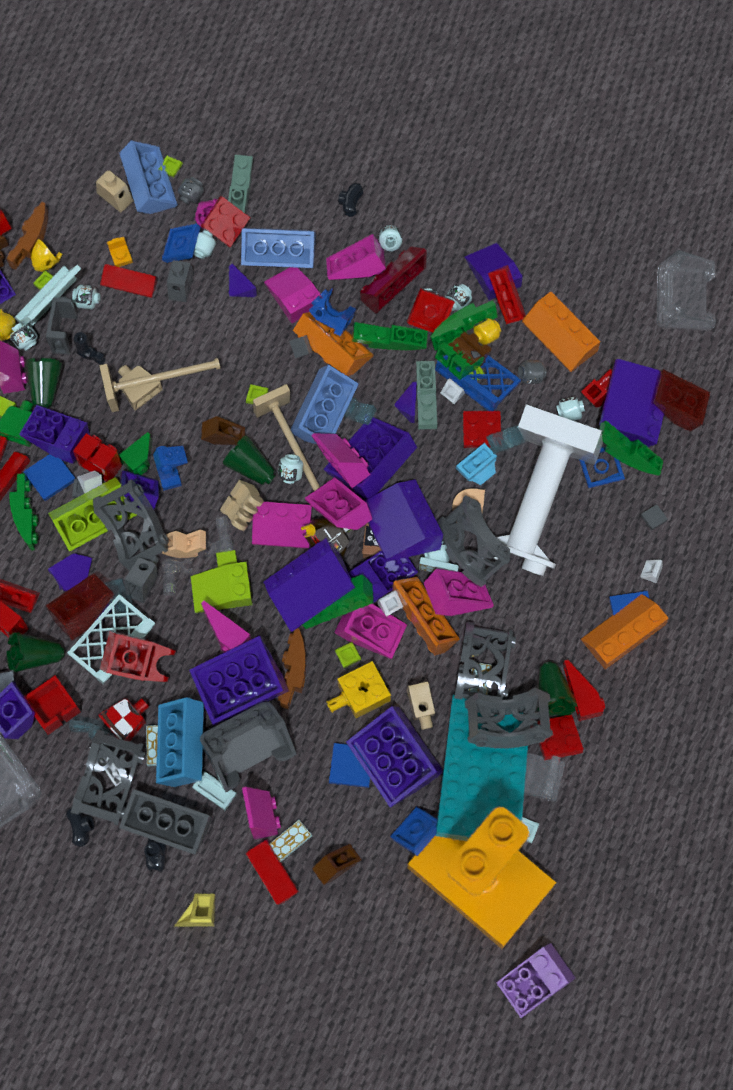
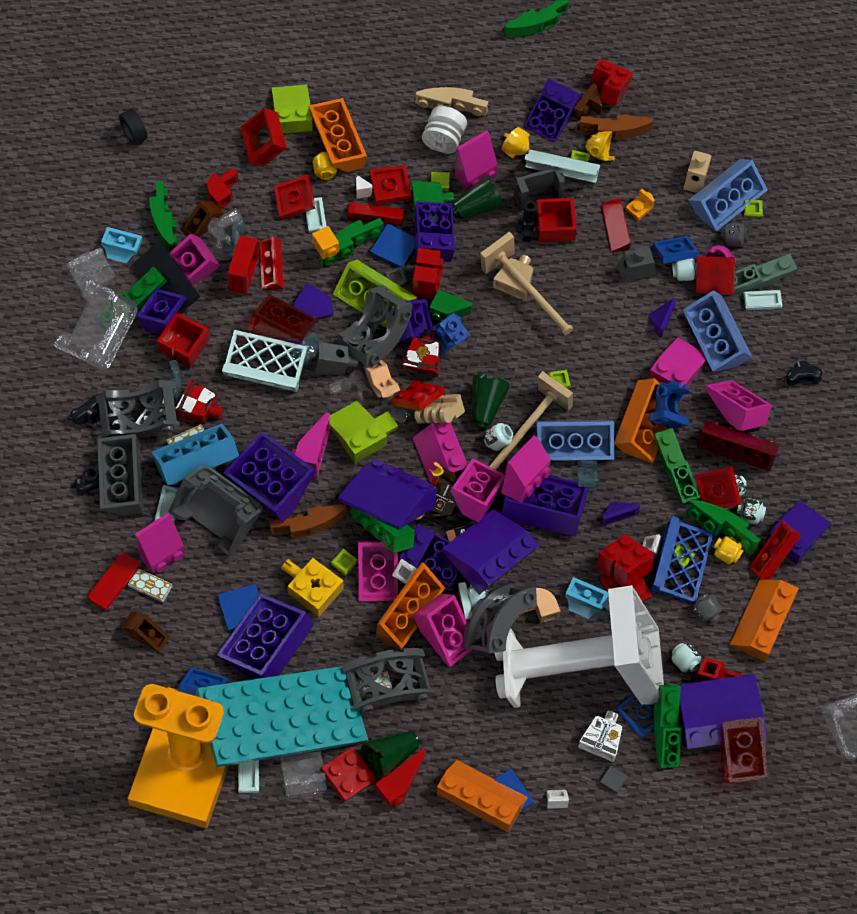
camera: 60 degrees right, 5 degrees down
dark green cone [6,632,64,672] -> none
light aqua head [10,322,38,351] -> none
light aqua head [72,285,100,309] -> none
white slope [77,471,102,493] -> none
red brick [100,631,176,682] -> none
light yellow slope [174,894,215,927] -> none
reddish brown slope [201,416,245,445] -> none
dark grey tile [289,335,313,358] -> none
light aqua head [379,225,402,252] -> none
tan torso [407,682,435,730] -> none
sand green slope [416,361,437,429] -> none
hips [435,332,491,380] -> none
dark grey fence [465,688,553,748] -> none
medium lavender slope [496,943,576,1018] -> none
none -> light orange brick [312,226,339,259]
none -> red plate [391,381,445,411]
none -> torso [402,329,441,376]
none -> red piece [536,198,577,242]
none -> torso [578,711,622,762]
none -> red piece [597,534,654,587]
none -> light aqua tile [743,290,783,311]

